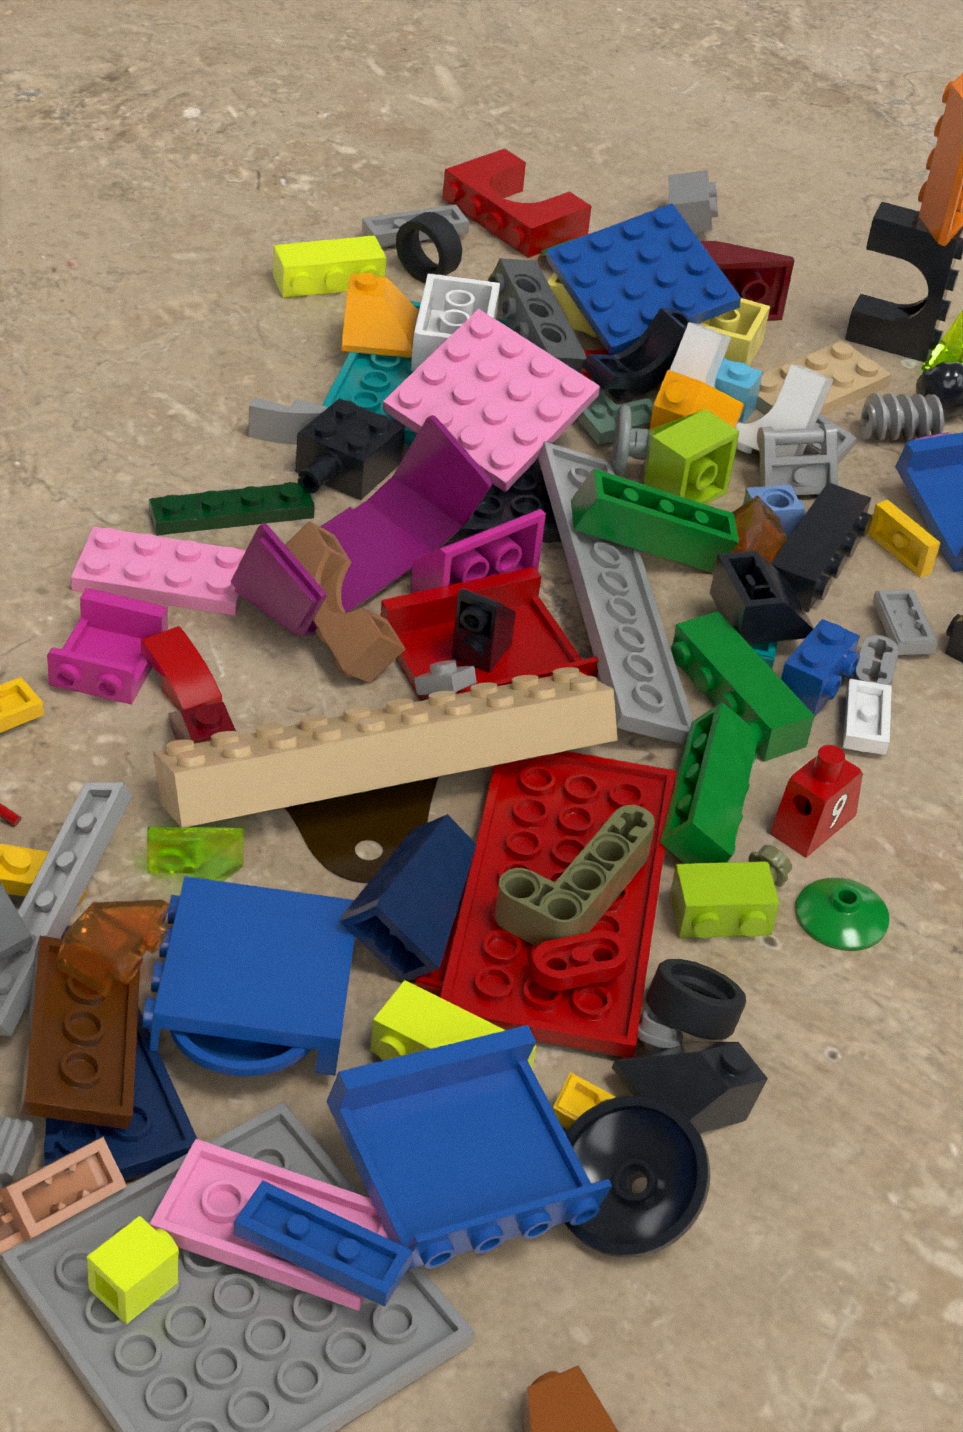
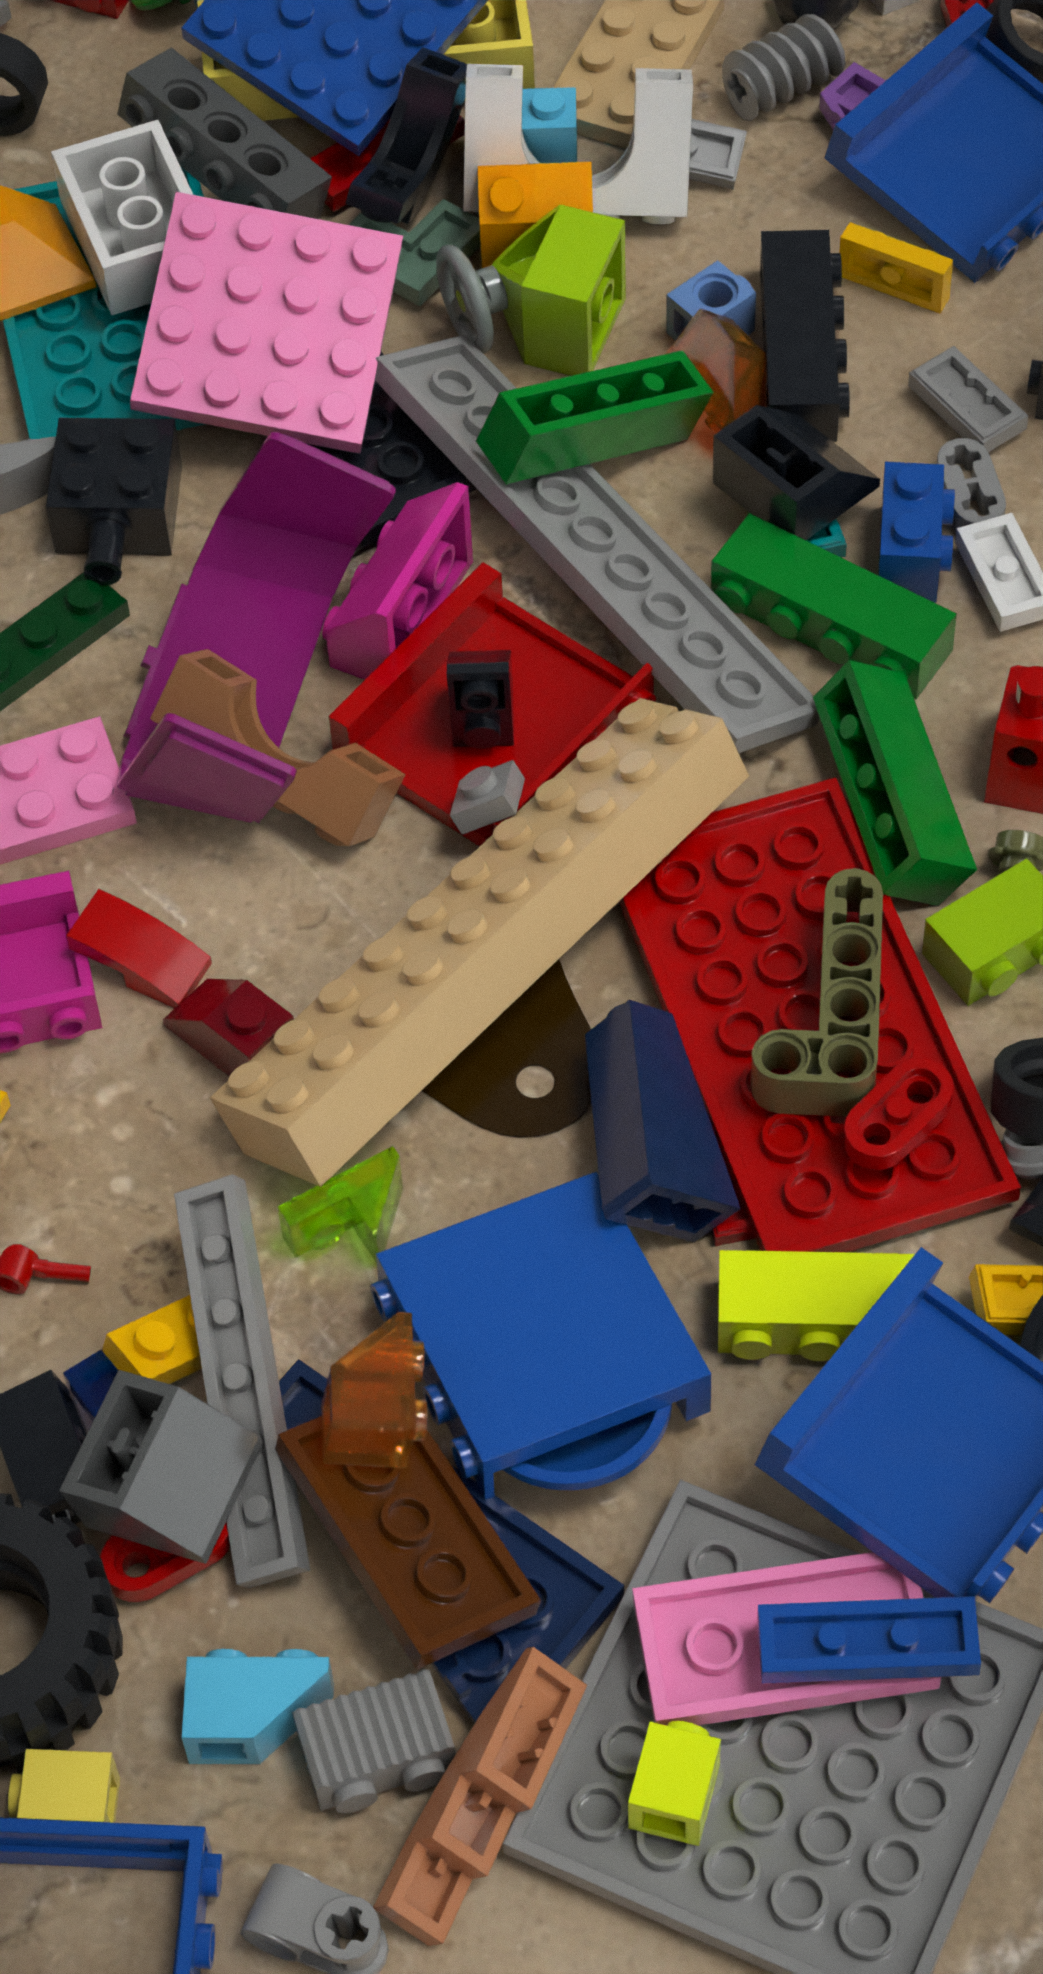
camera: 20 degrees left, 15 degrees up
light grey plate [757,423,838,495] -> none

